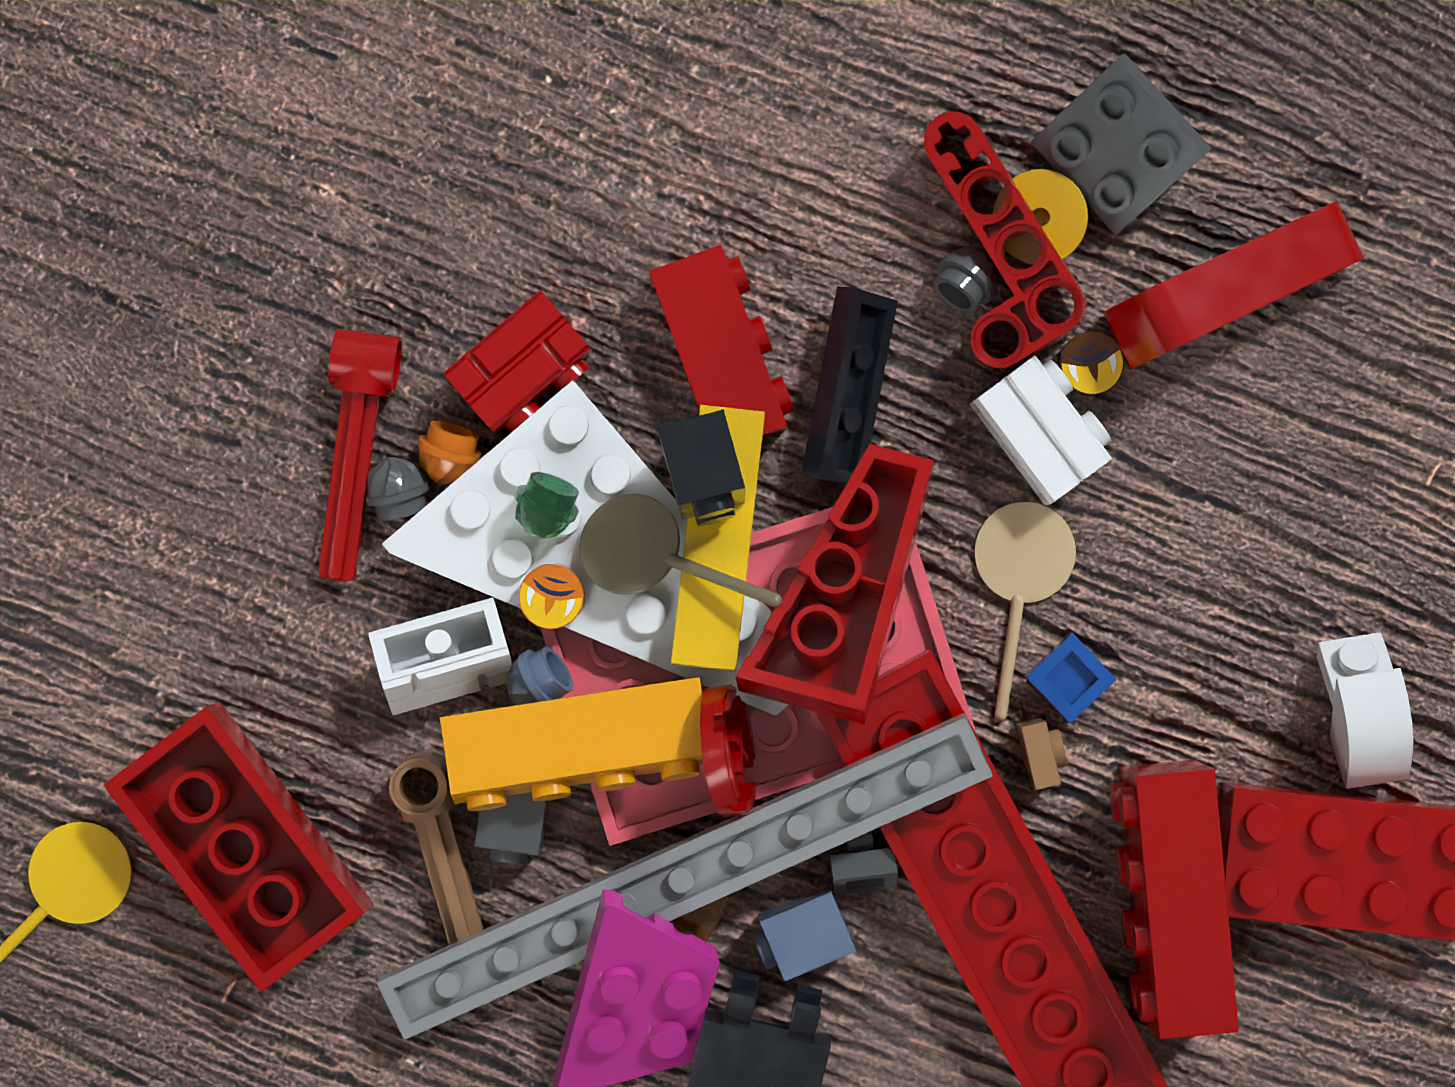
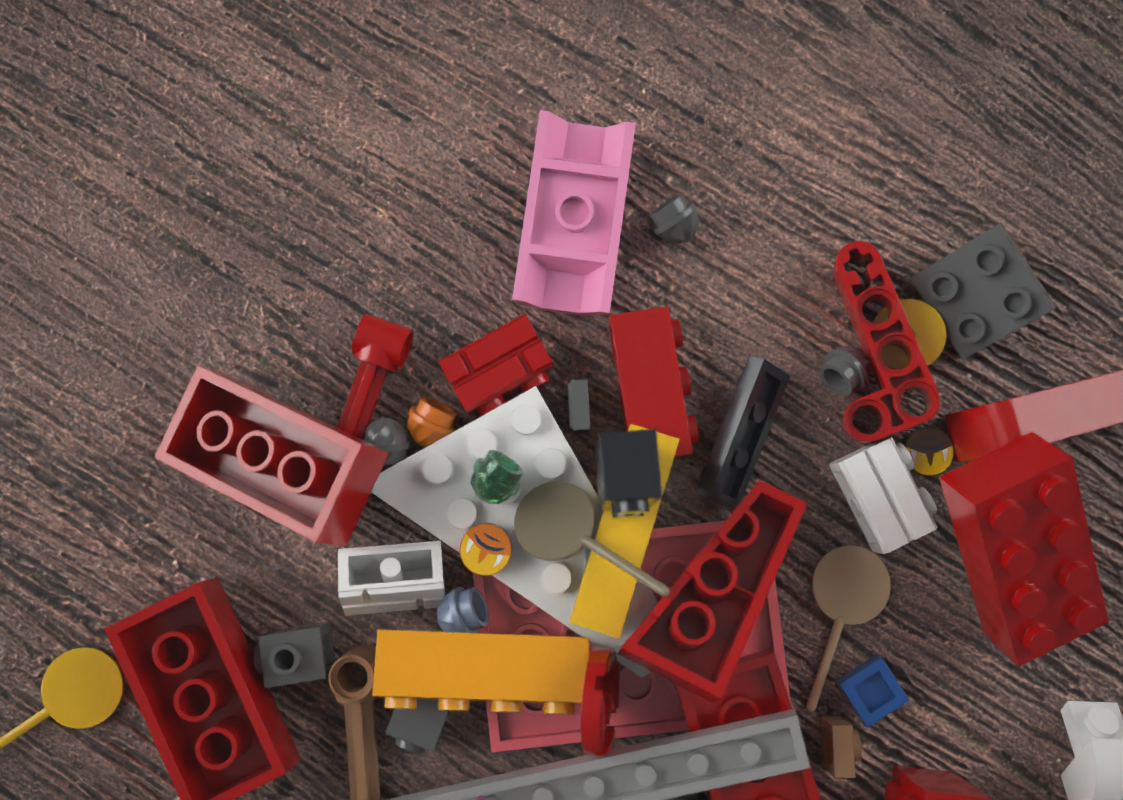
camera: 10 degrees right, 5 degrees down
none -> red brick [154,365,389,546]
none -> dark grey brick [254,621,335,688]
none -> bright pink piece [512,110,636,316]
none -> dark grey tile [567,379,590,433]
none -> dark grey plate [649,193,699,244]
none -> red brick [939,432,1109,667]

